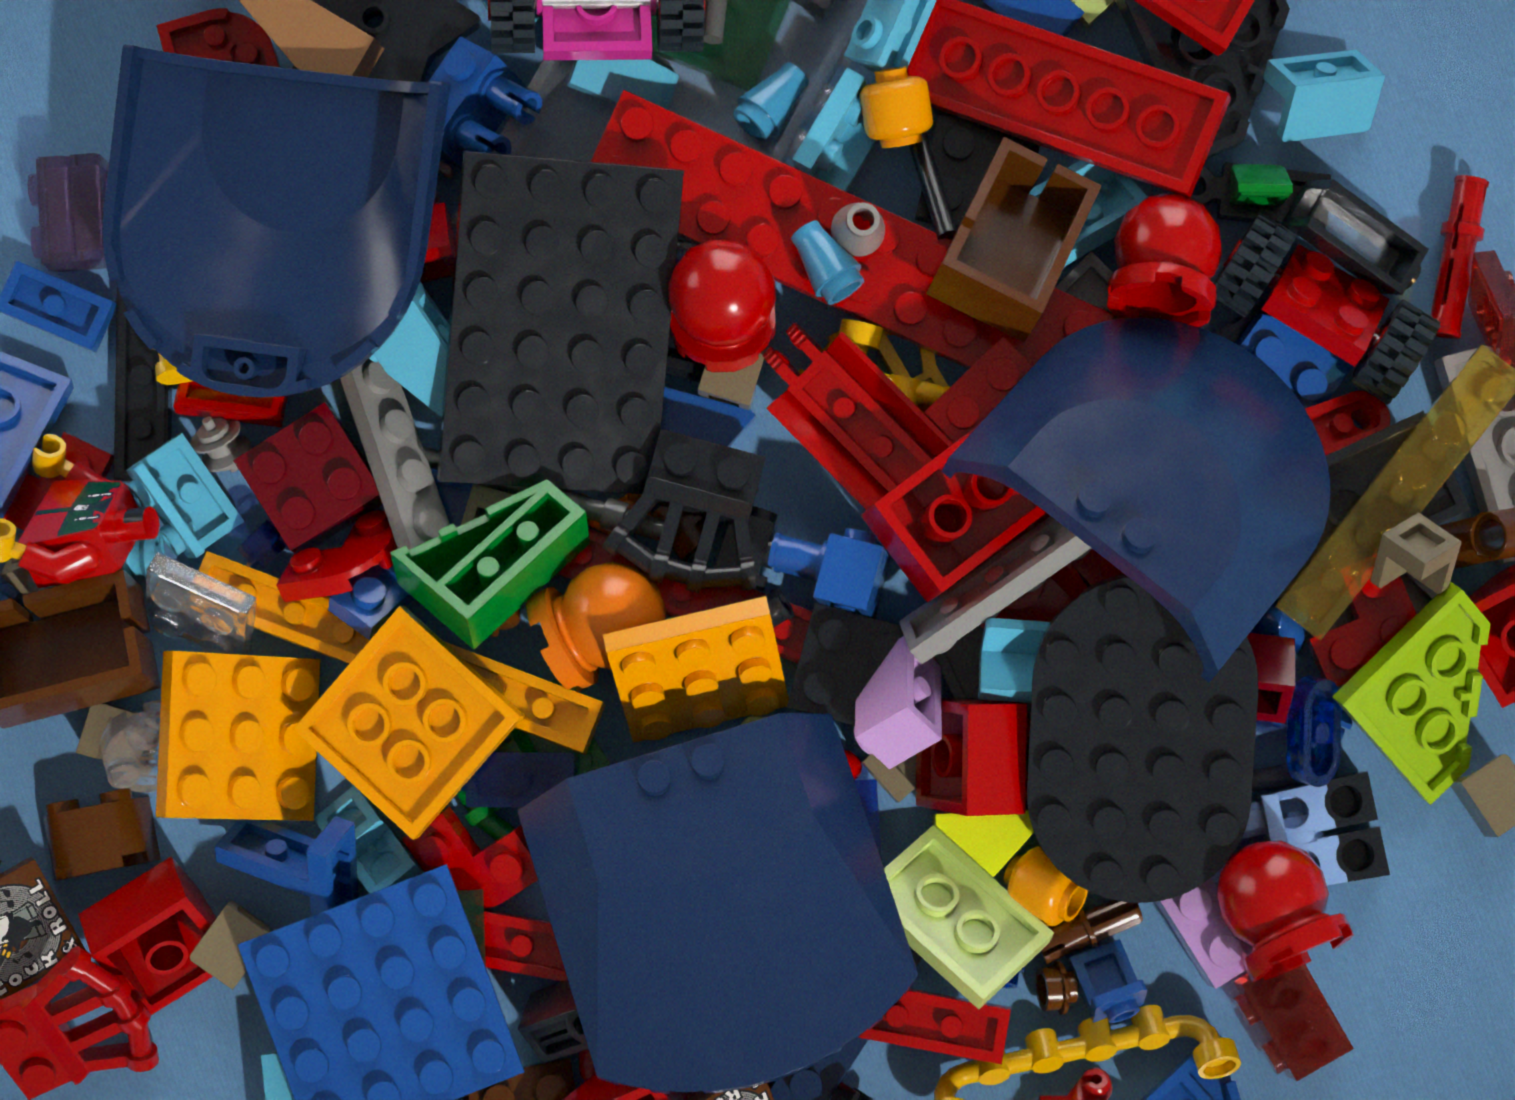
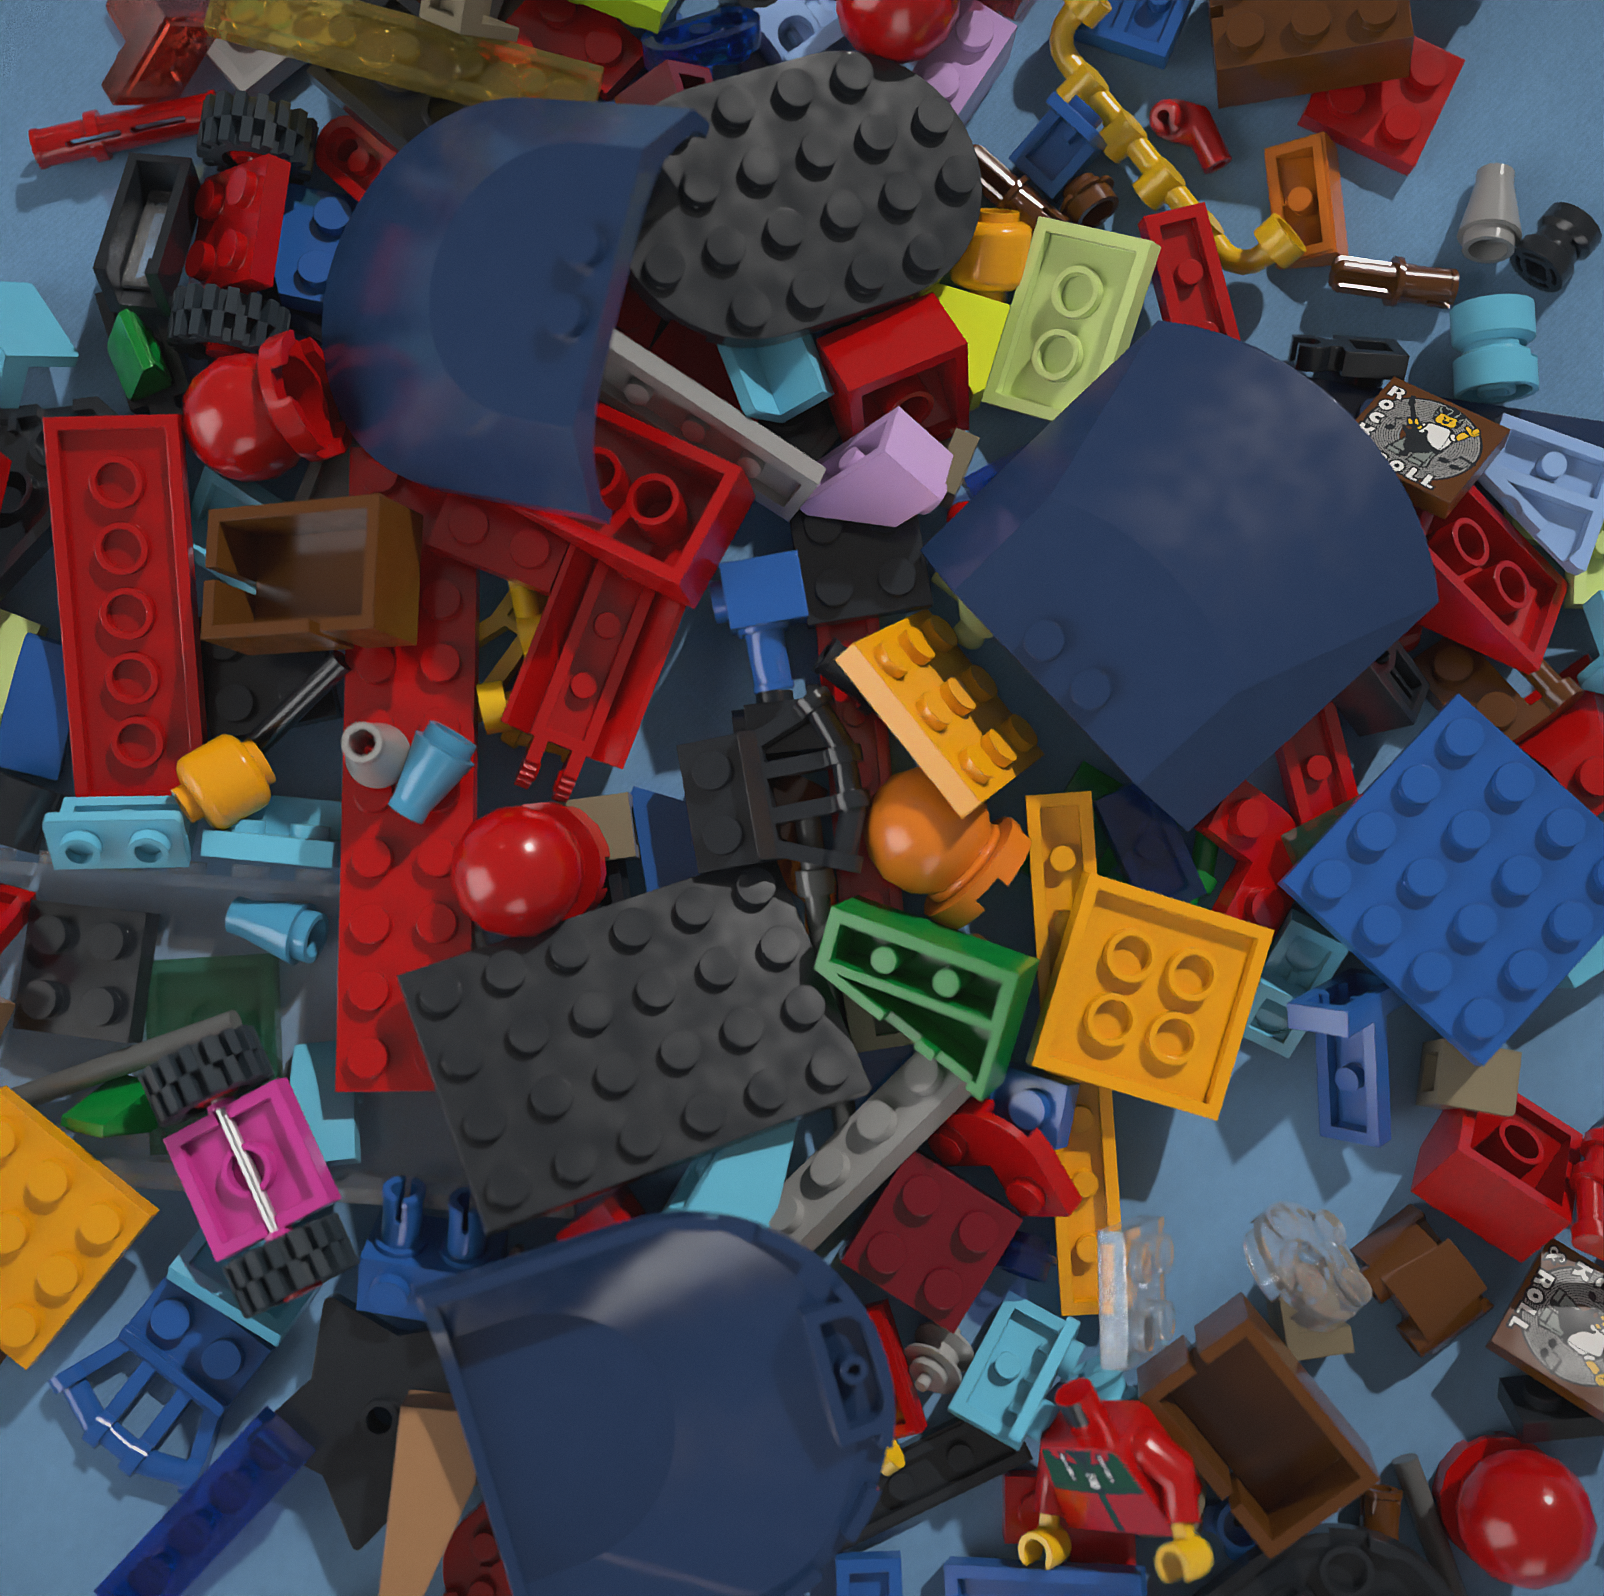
camera: 120 degrees left, 0 degrees up
light orange plate [156,651,320,821] -> none

